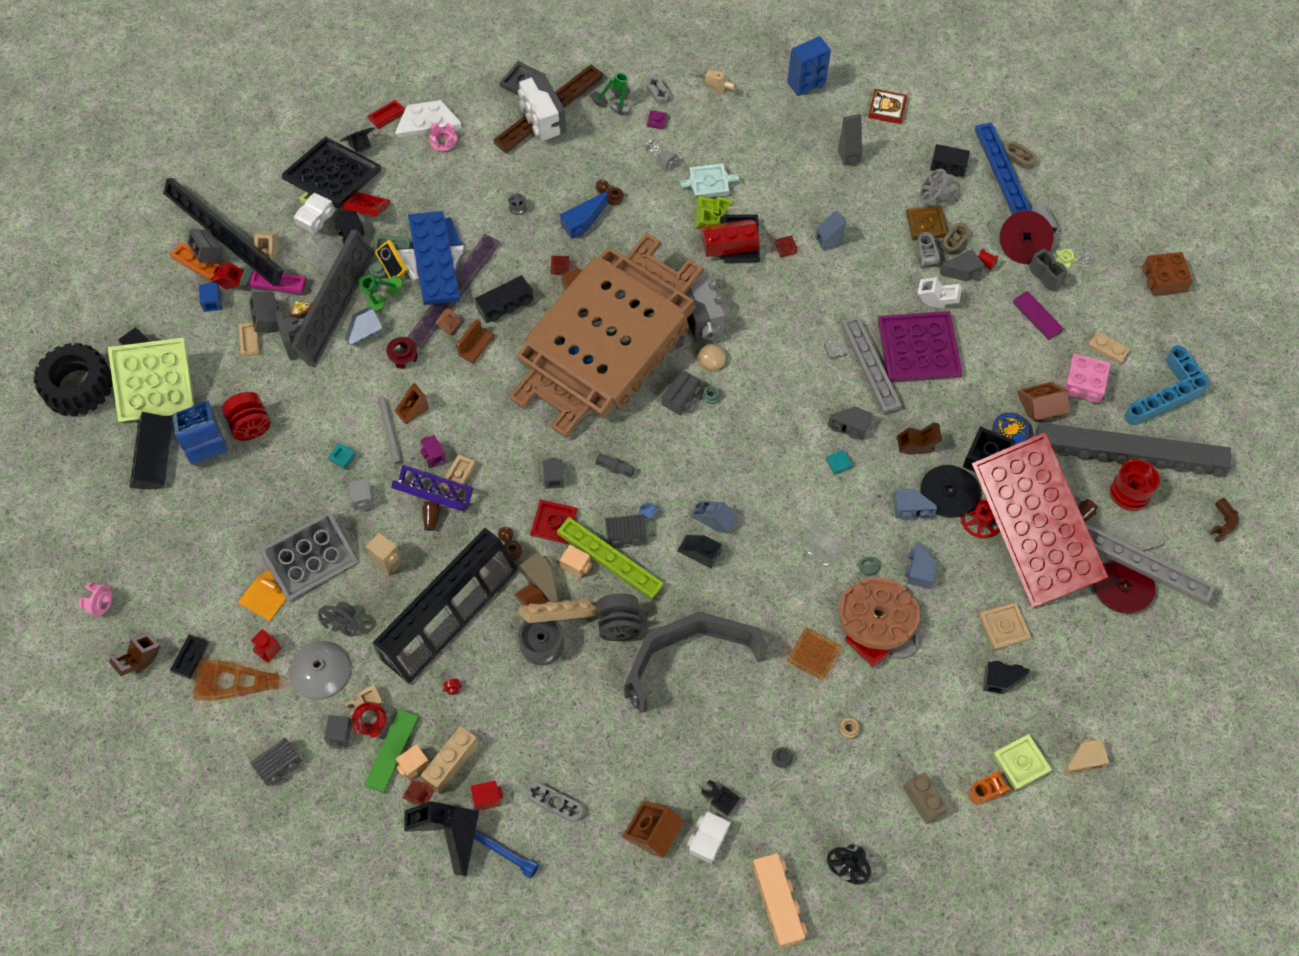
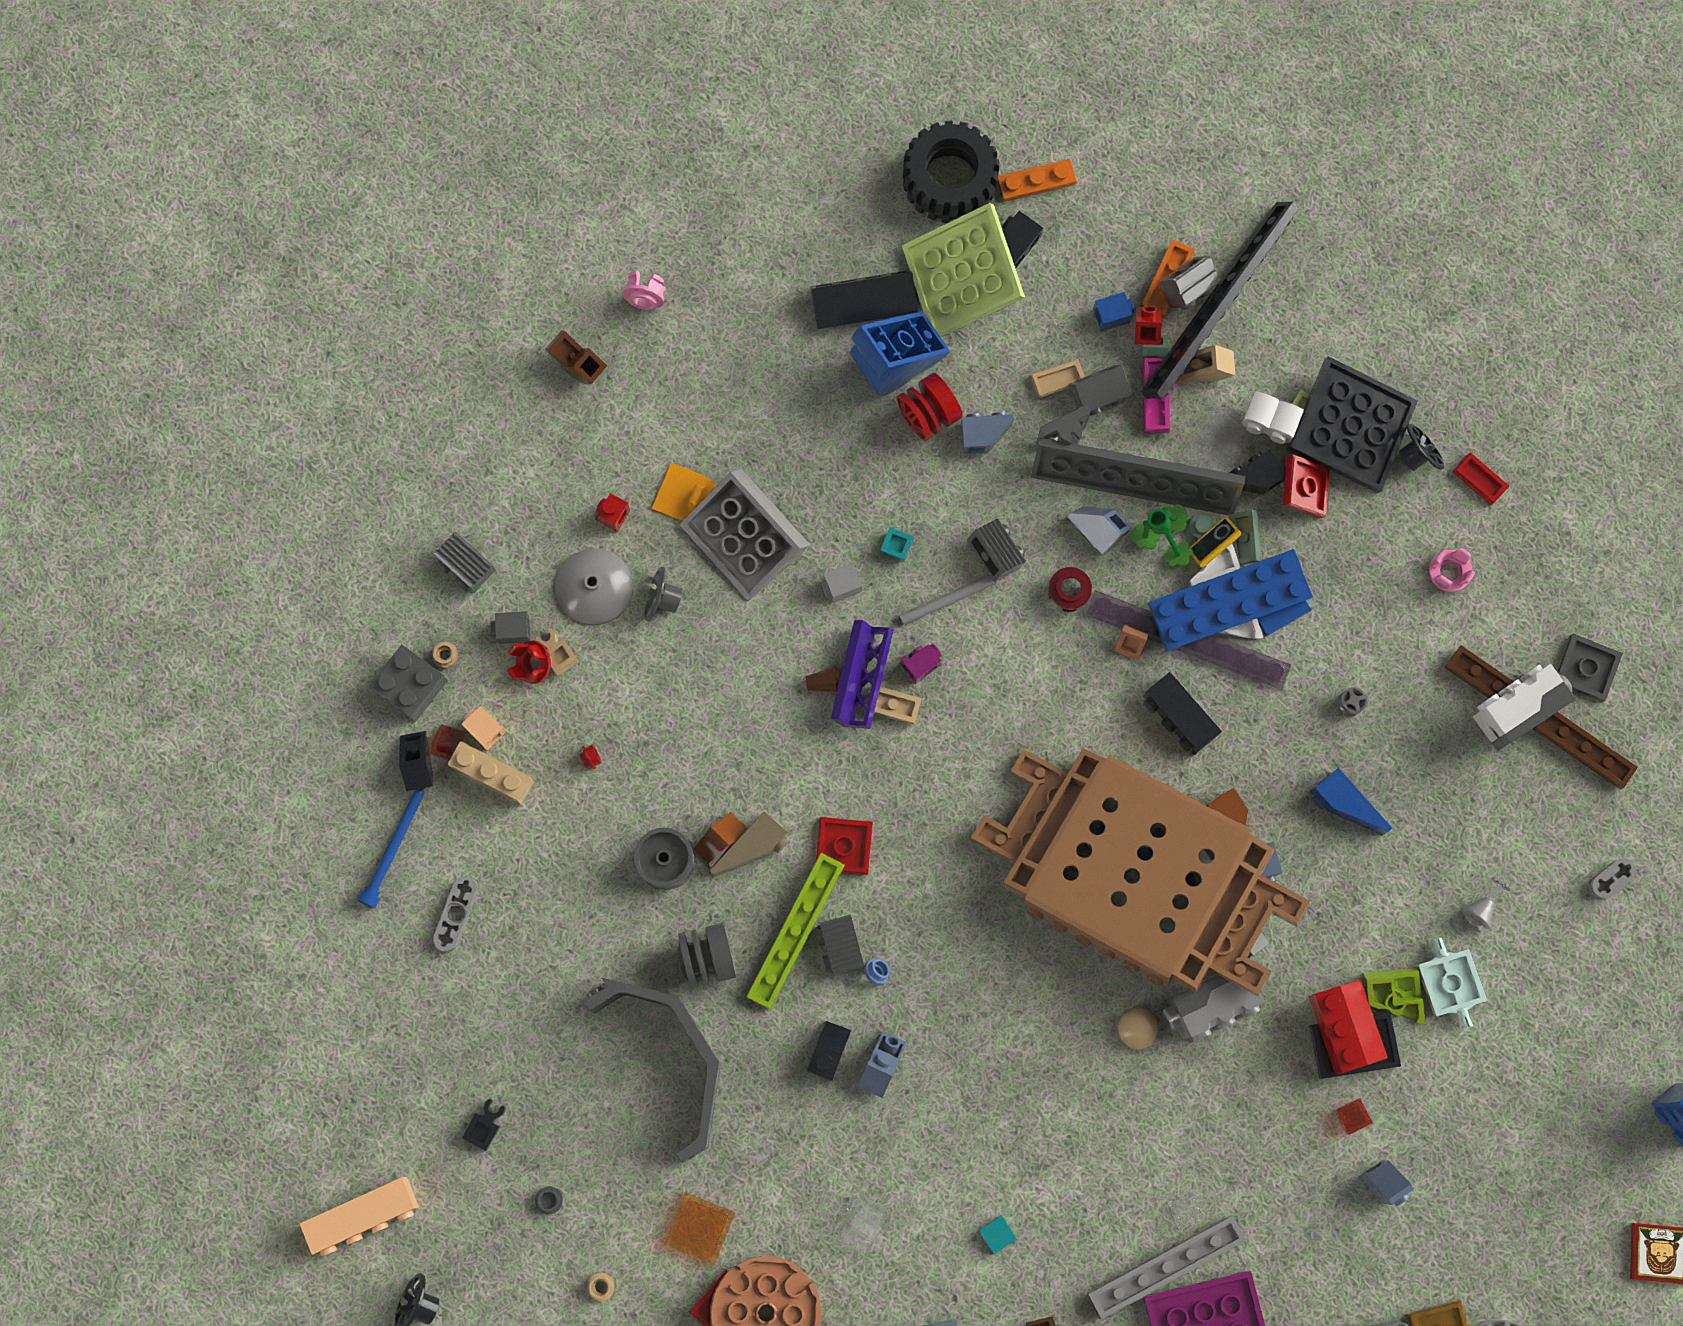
camera: 80 degrees right, 15 degrees up
black plate [170,634,209,679] -> none
clear orange plate [193,660,279,701] -> none
tile [291,301,312,319] -> none
bright green tile [364,709,419,794] -> none
tan brick [366,533,402,575] -> none
black window [372,528,518,684] -> none
dark orange slope [395,383,429,424] -> none
white wing [396,100,461,137] -> none
black slope [443,806,479,876] -> none
dark orange panel [456,319,494,364] -> none
red brick [471,780,504,811] -> none
reddish brown plate [498,526,522,561] -> none
tan plate [518,599,597,623] -> none
dark grey brick [543,458,564,489] -> none
clear red plate [550,256,570,275] -> none
light nougat brick [560,545,592,578] -> none
plant [590,73,630,114] -> none
reddish brown plate [595,180,624,206] -> none
dark grey pin [595,453,635,478] -> none
dark orange slope [622,801,685,858] -> none
magenta plate [647,110,667,130] -> none
dark grey brick [661,370,702,415] -> none
white brick [687,811,731,864] -> none
sand green plate [702,385,721,404] -> none
tan piece [705,70,736,93] -> none
dark grey slope [828,407,873,440] -> none
dark grey slope [838,114,862,166] -> none
sand green piece [858,557,879,576] -> none
none -> dark grey brick [369,644,448,722]
none -> tan plate [432,642,458,668]
none -> sand blue slope [961,412,1014,454]
none -> dark grey brick [967,518,1026,582]
none -> orange plate [998,159,1076,202]

